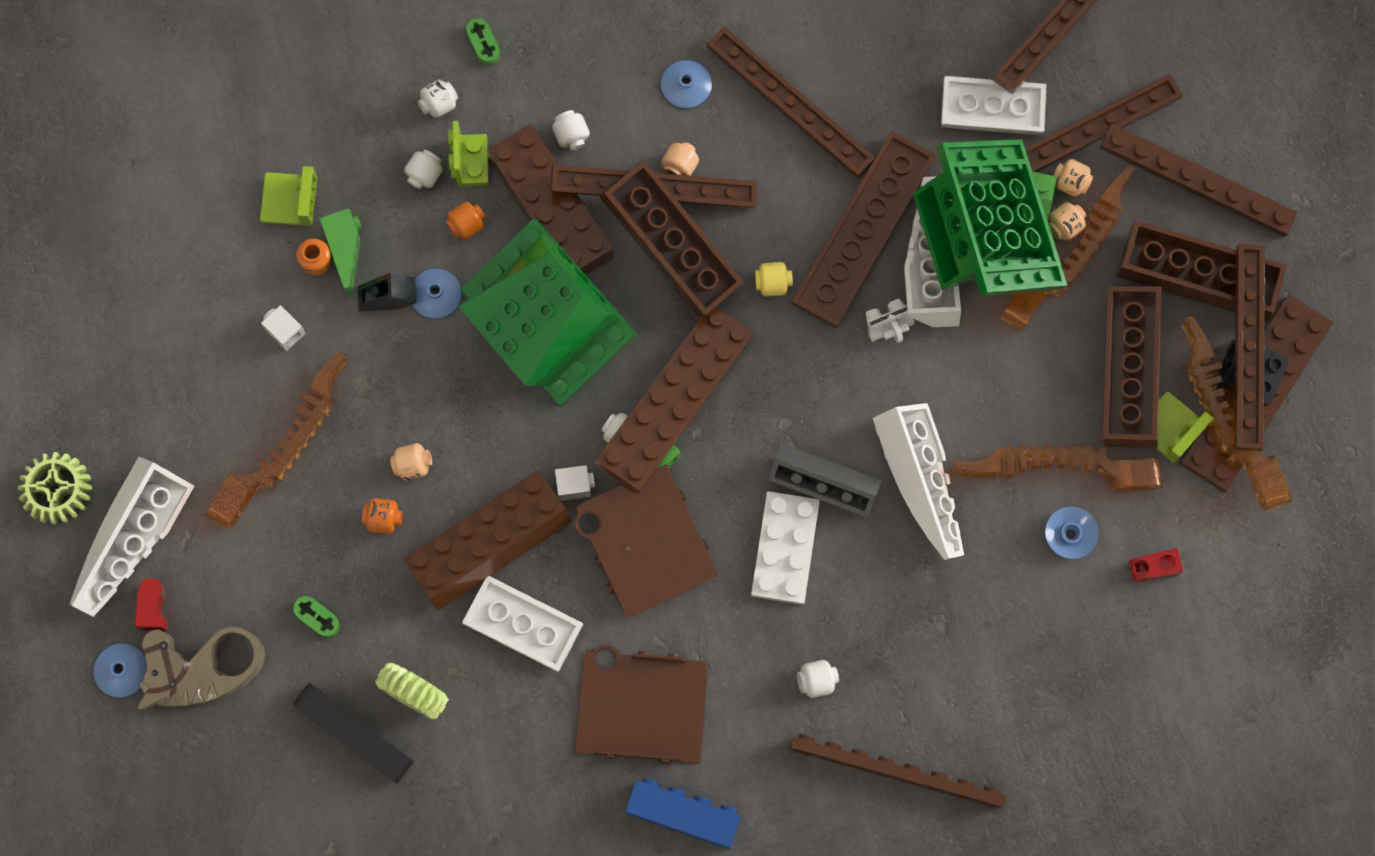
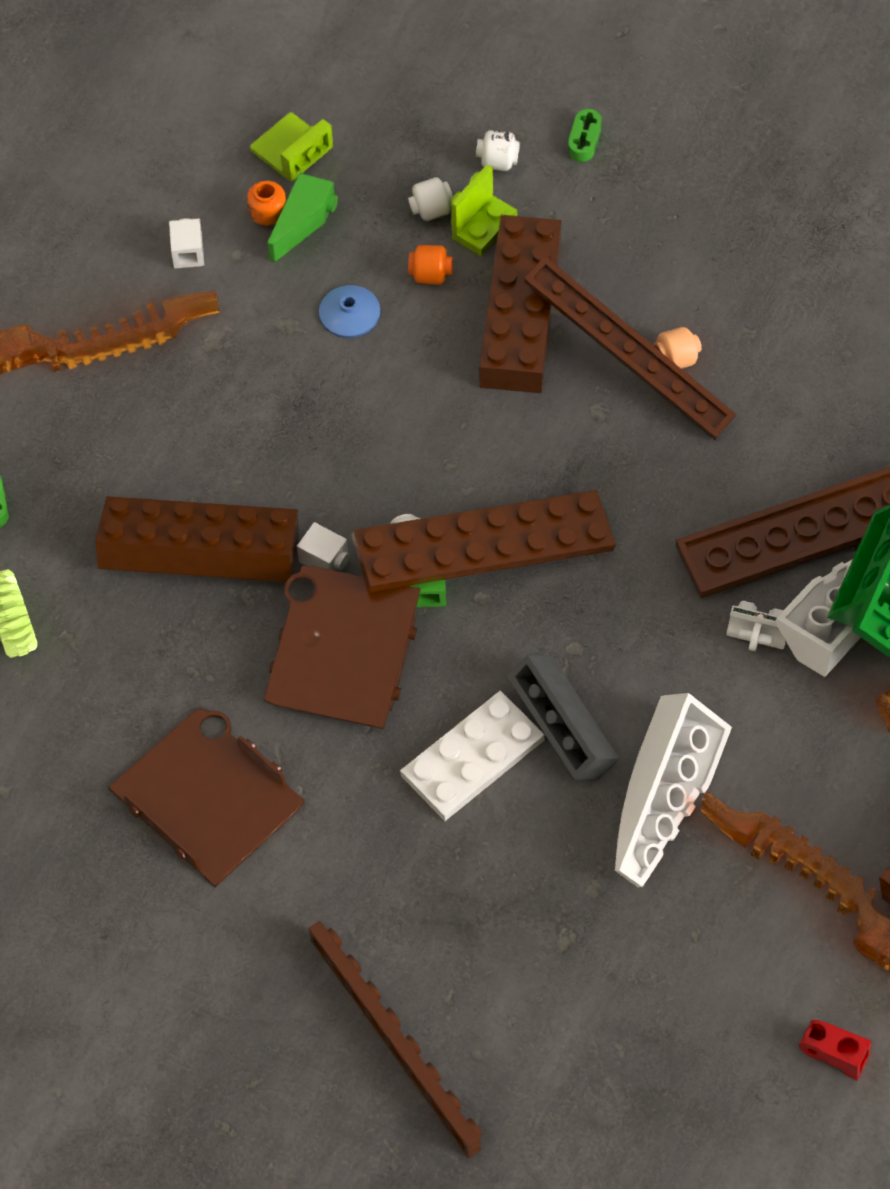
camera: 45 degrees right, 15 degrees down
black slope [358,272,416,312] -> none
orange head [362,498,403,534] -> none
light nougat head [391,443,432,481] -> none
green wedge [458,218,637,406] -> none
white plate [462,576,583,673] -> none
white head [552,110,589,151] -> none
reddish brown brick [599,160,744,318] -> none
blue brick [626,778,741,850] -> none
medium blue dish [661,60,712,109] -> none
reddish brown plate [707,27,875,179] -> none
light yellow head [755,262,793,297] -> none
white head [797,660,839,698] -> none
medium blue dish [1045,506,1099,559] -> none

